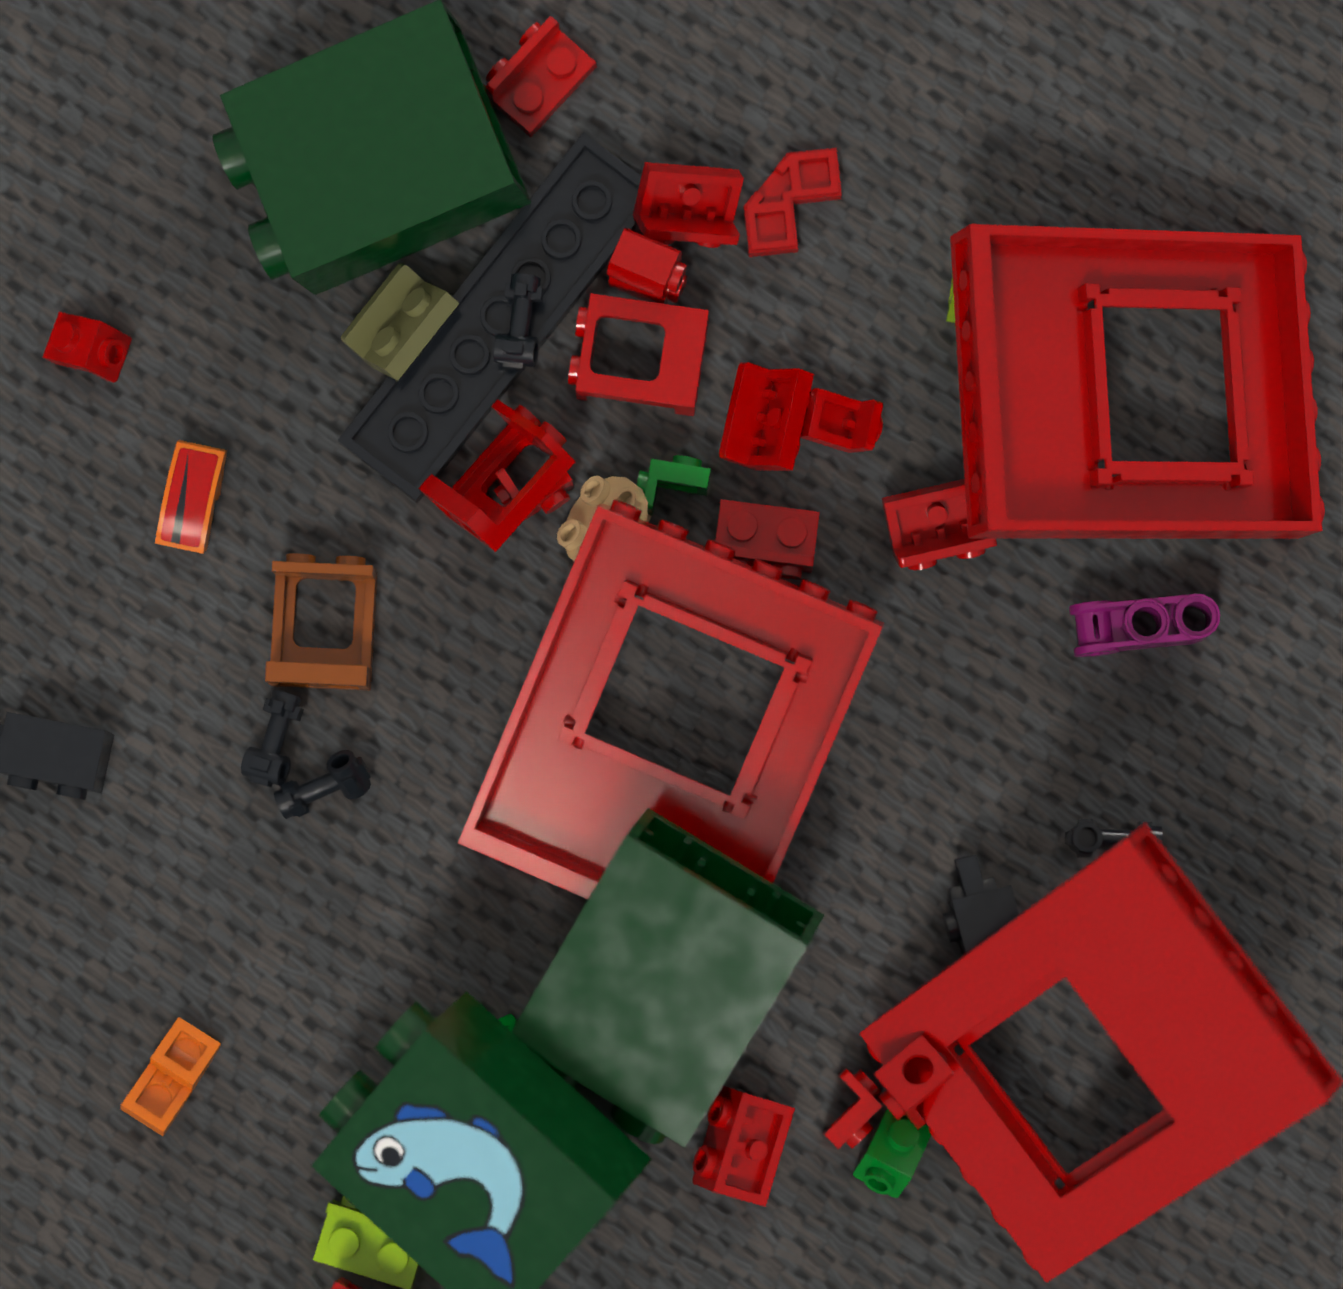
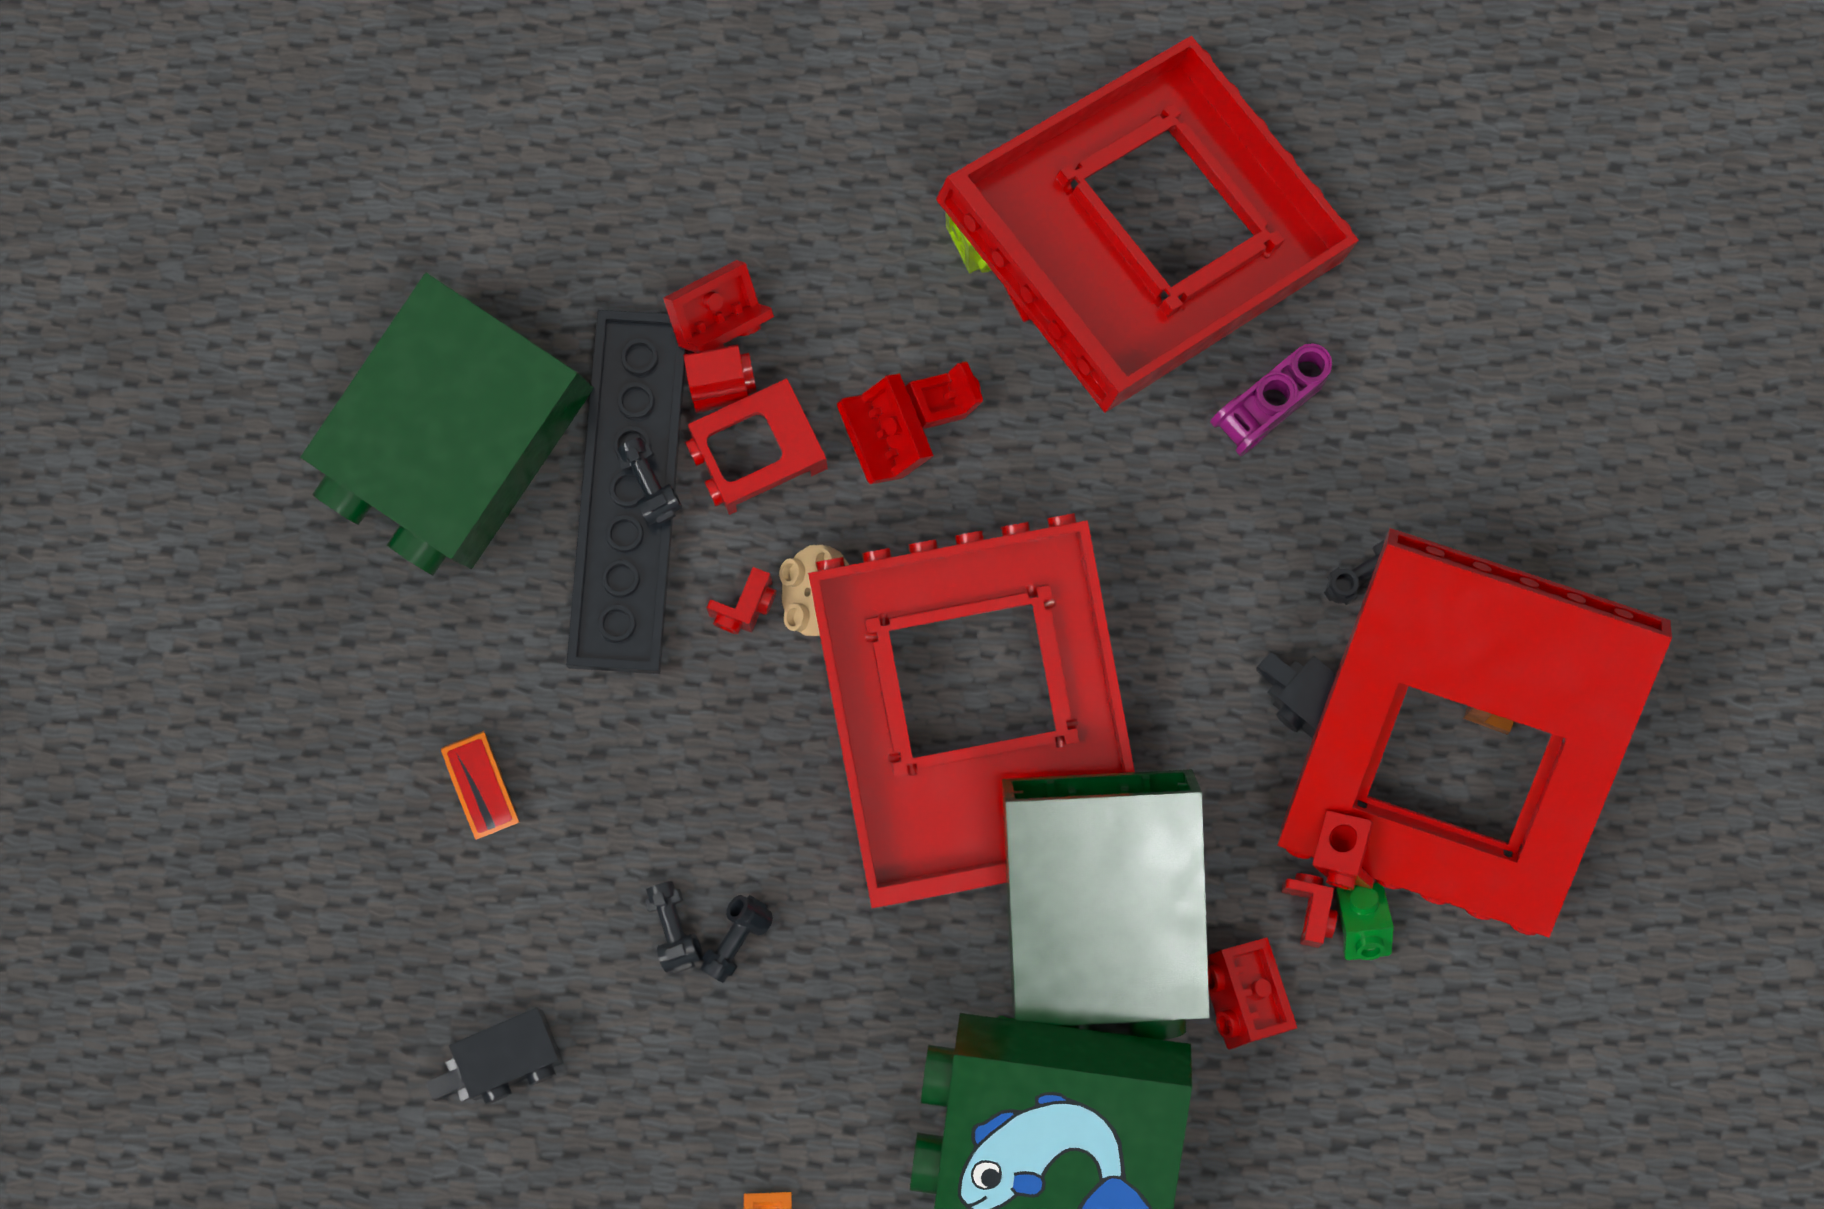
camera: 35 degrees left, 5 degrees down
red bracket [42,312,132,383] -> none
dark orange window [265,553,377,691] -> none
olive bracket [341,263,459,381] -> none
red window [418,399,576,552] -> none
red bracket [485,16,597,138] -> none
green bracket [637,455,711,516] -> none
red bracket [715,499,820,579] -> none
red tile [744,148,842,257] -> none
red bracket [881,479,997,570] -> none

